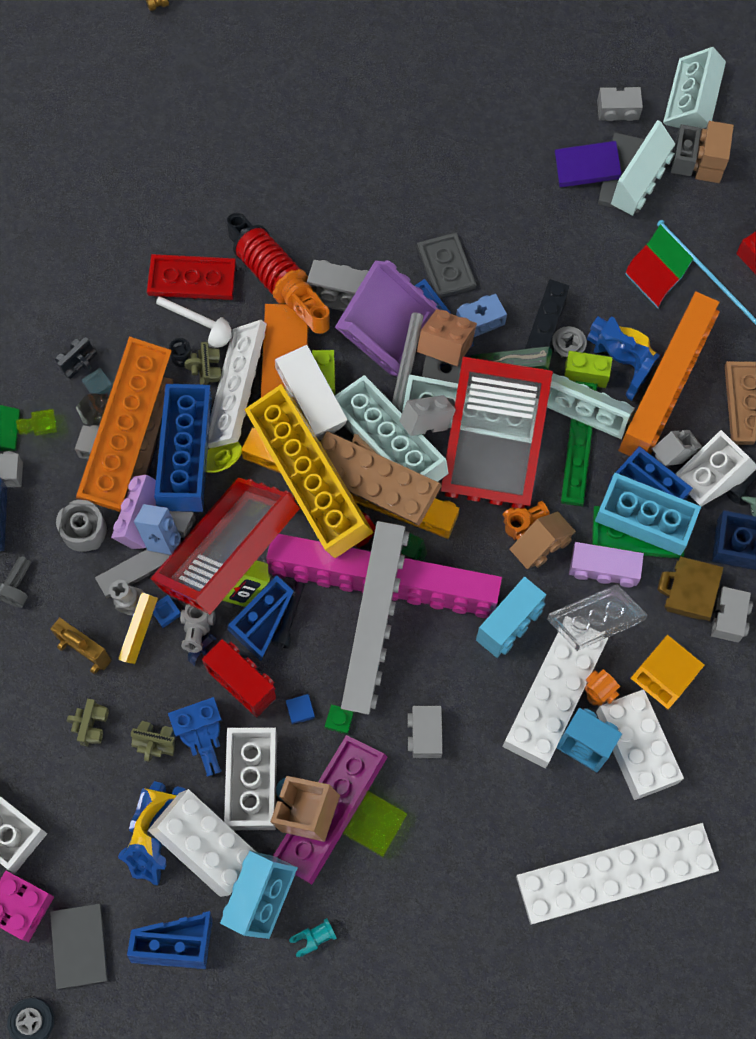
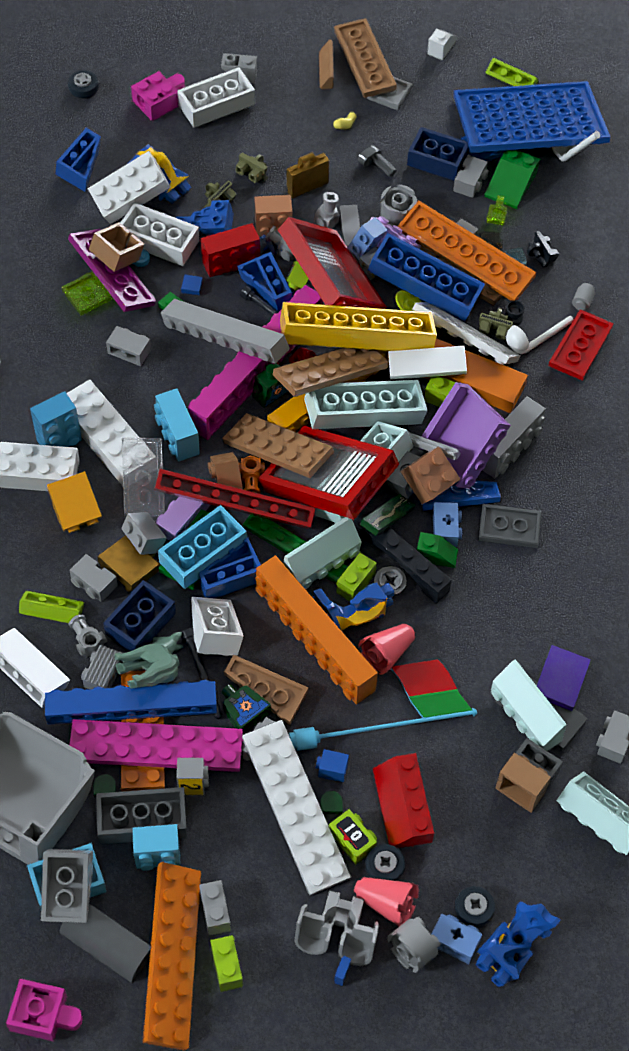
camera: 115 degrees right, 10 degrees down
dark grey tile [50,904,108,989] -> none
yellow tile [119,593,158,664] -> none
medium azure brick [220,851,298,939] -> none
piece [227,213,330,334] -> none
teal piece [289,918,337,957] -> none
light grey brick [399,395,456,436] -> none
orange connector [584,669,620,706] -> none
light grey brick [652,430,702,466] -> none
none -> light grey brick [121,512,167,555]
none -> red brick [154,469,315,529]
none -> medium nougat plate [222,413,334,478]
none -> nougat brick [255,195,292,237]
none -> coral cone [358,624,415,675]
none -> green slope [417,532,458,568]
none -> light grey brick [572,283,595,311]

